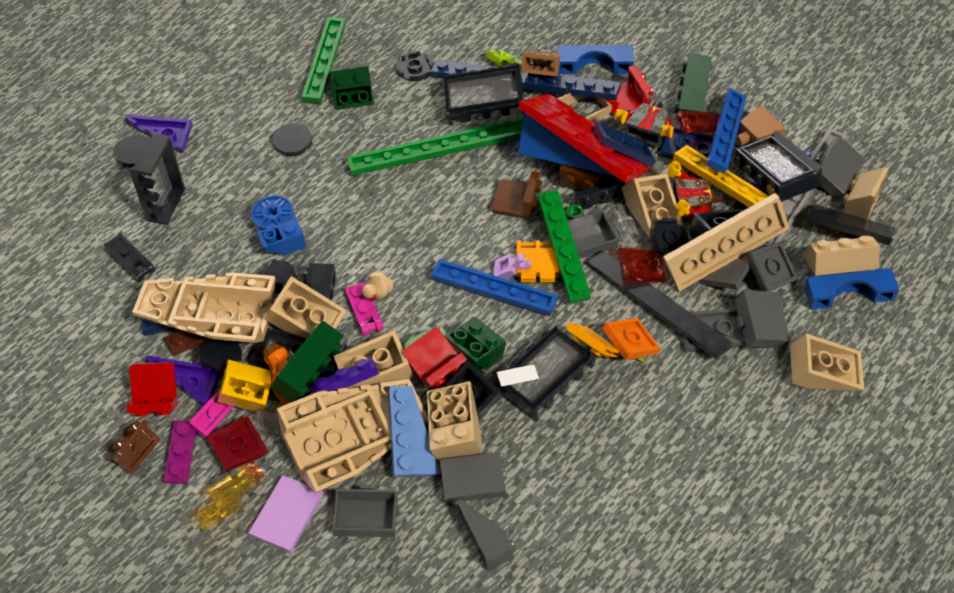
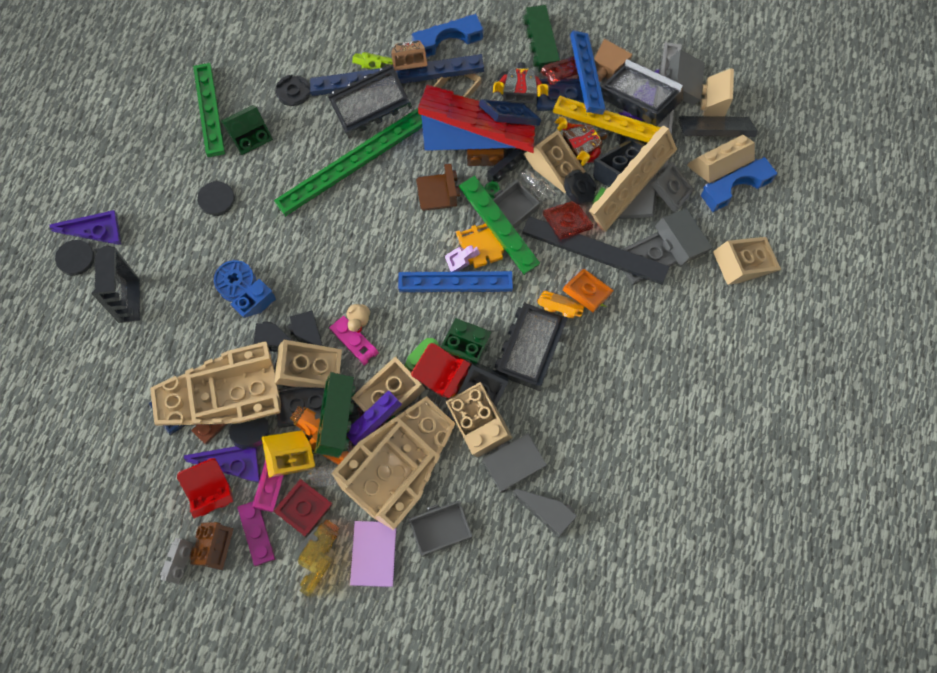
camera: 25 degrees left, 15 degrees up
black plate [104,233,156,283] -> none
medium blue wing [388,386,440,477] -> none
white sticker [497,365,539,386] -> none
red bracket [606,65,653,116] -> none
none -> light grey hinge [160,538,193,585]

